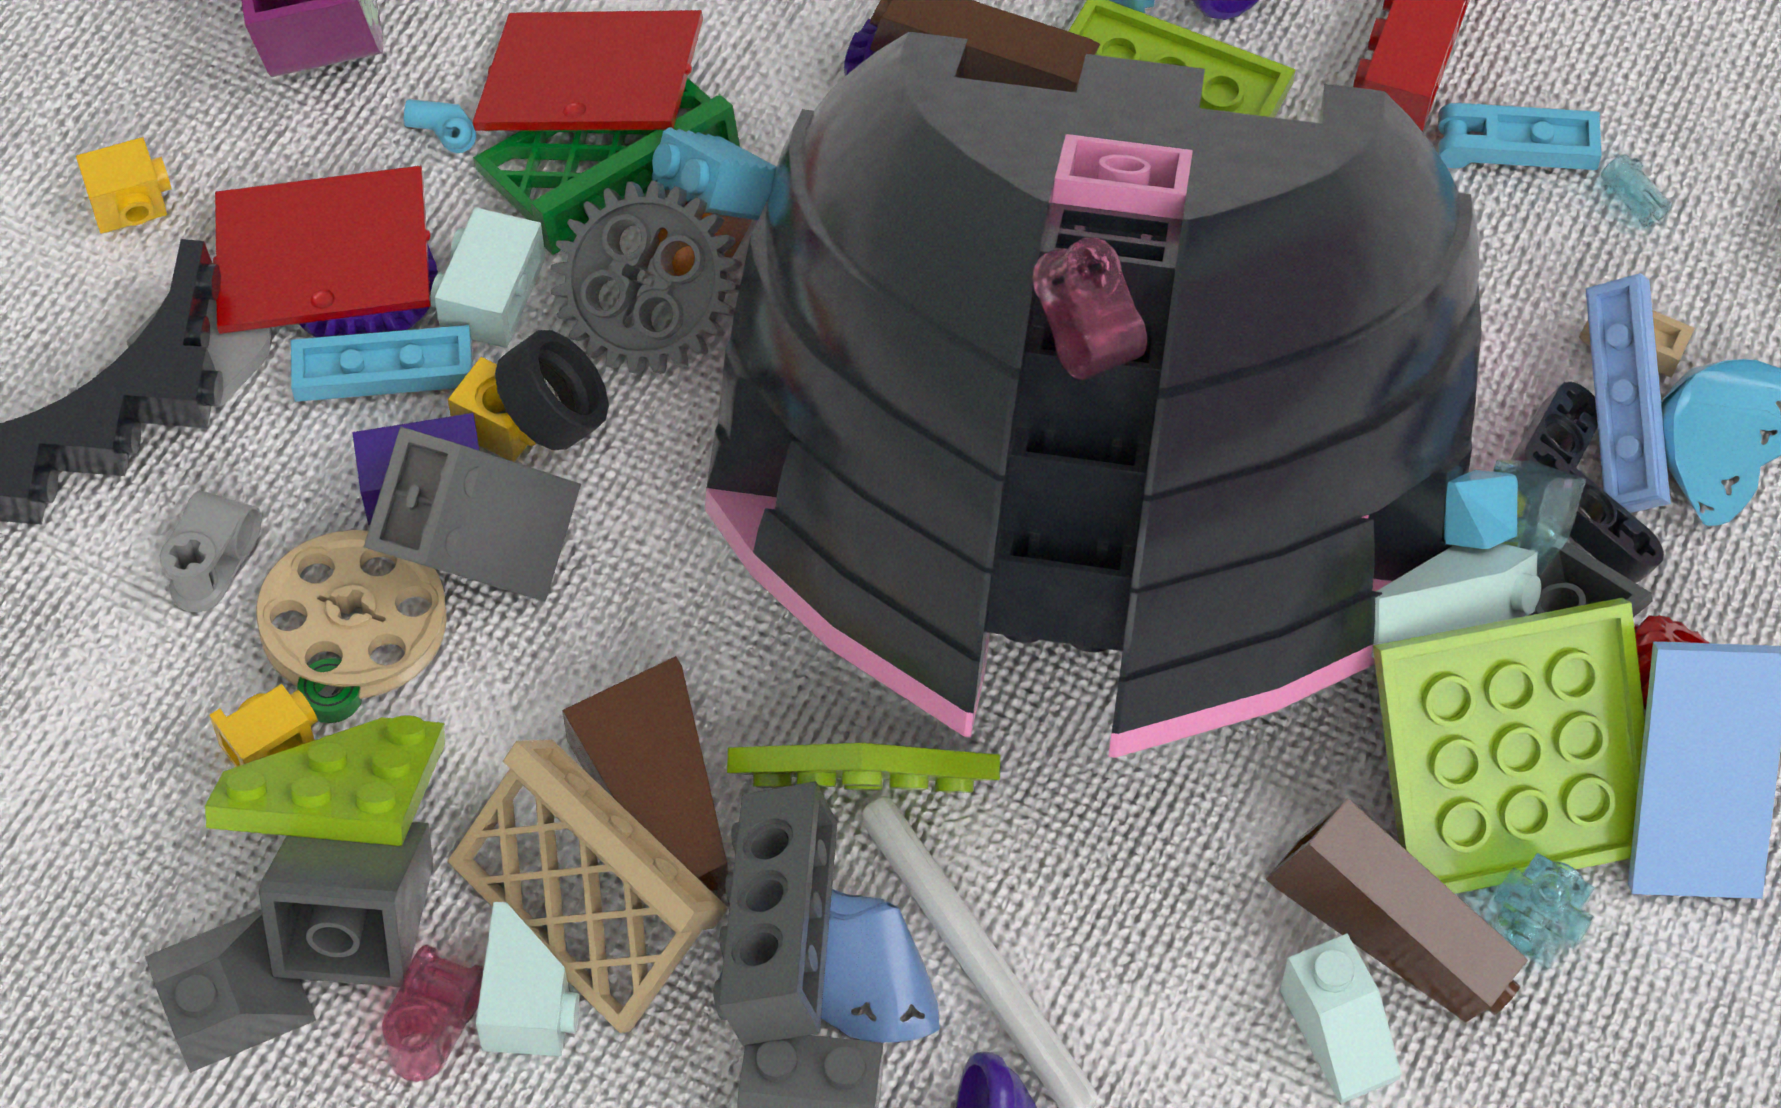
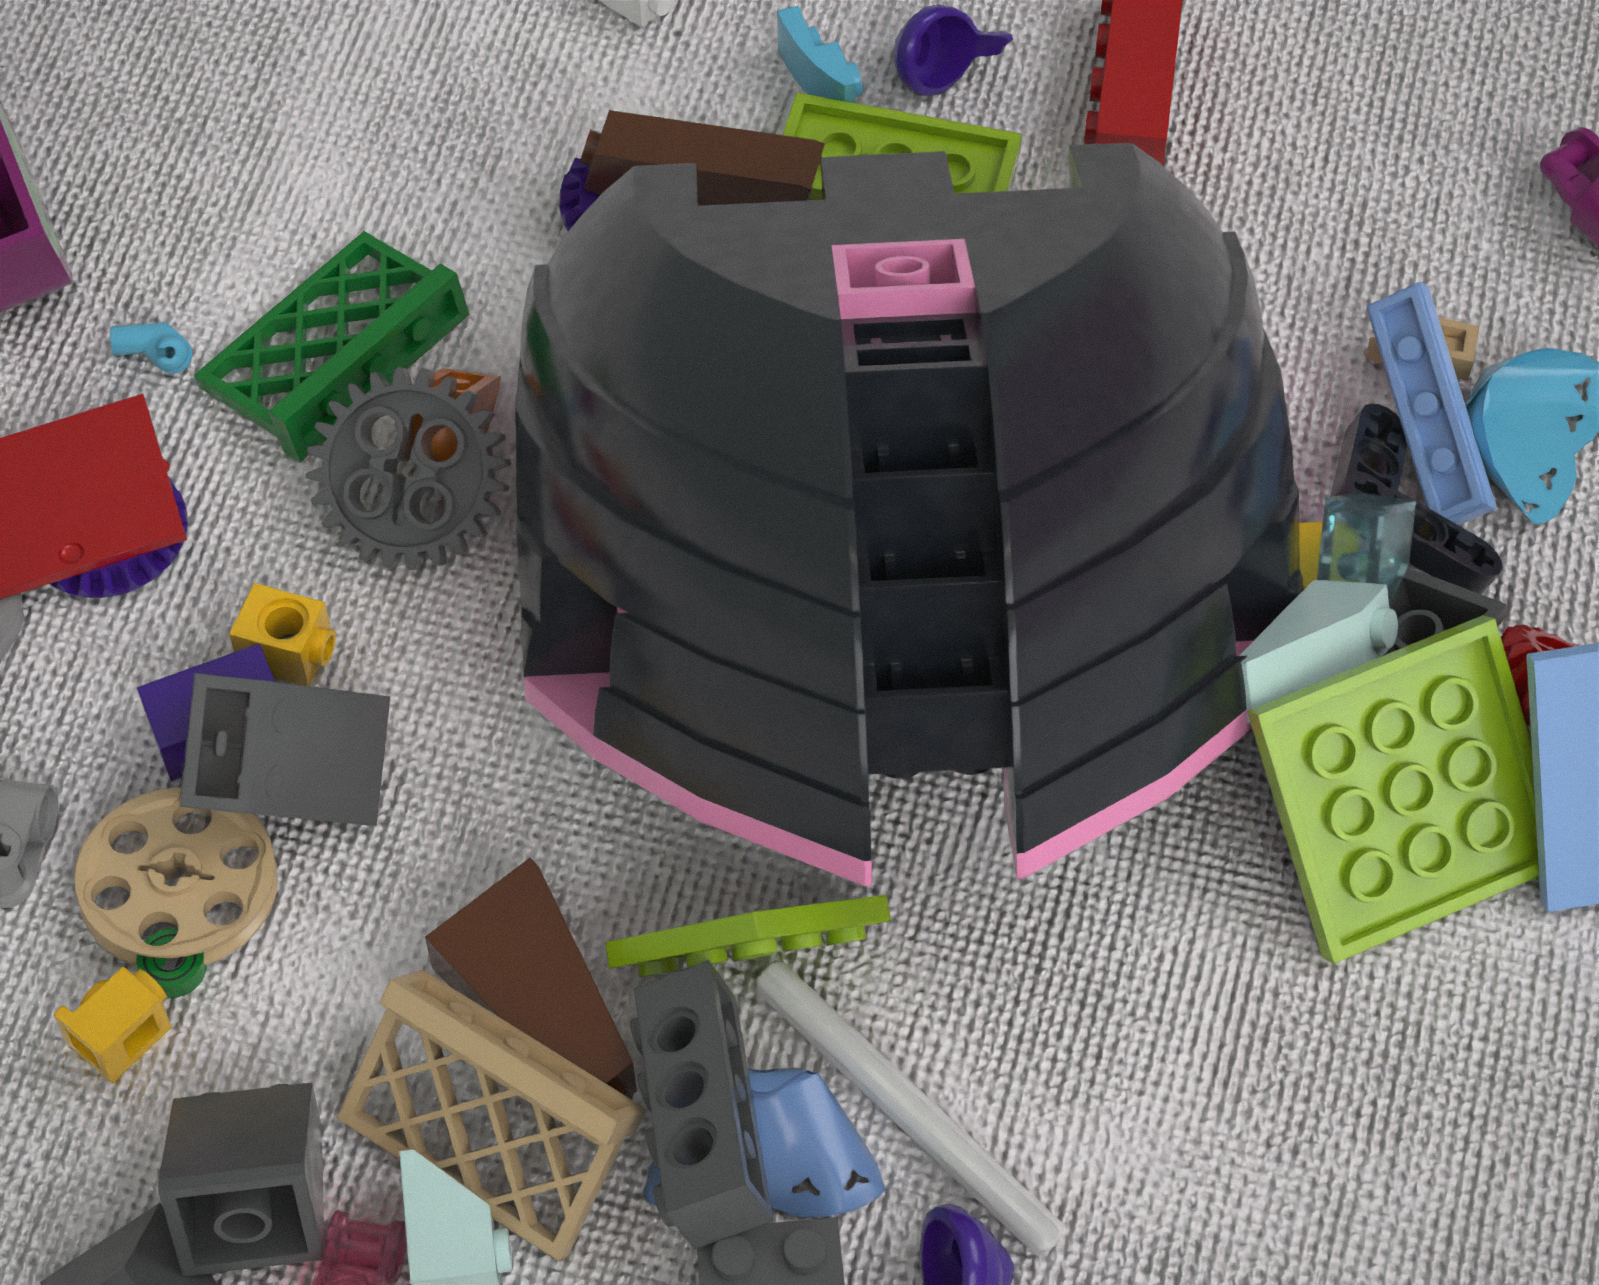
camera: 10 degrees left, 0 degrees up
lime plate [205,715,445,846] -> none
medium azure plate [291,325,473,402] -> none
light aqua brick [430,207,546,348] -> none
red piece [473,10,703,131] -> none
black tyre [495,330,609,450] -> none
medium azure brick [652,127,776,220] -> none
clear pink piece [1033,237,1147,380] -> none
slope [1266,798,1528,1023] -> none
light aqua slope [1279,933,1402,1104] -> none
medium azure plate [1438,103,1602,170] -> none
medium azure slope [1444,470,1518,549] -> none
clear light blue brick [1494,853,1595,970] -> none
clear light blue pin [1601,154,1672,228] -> none

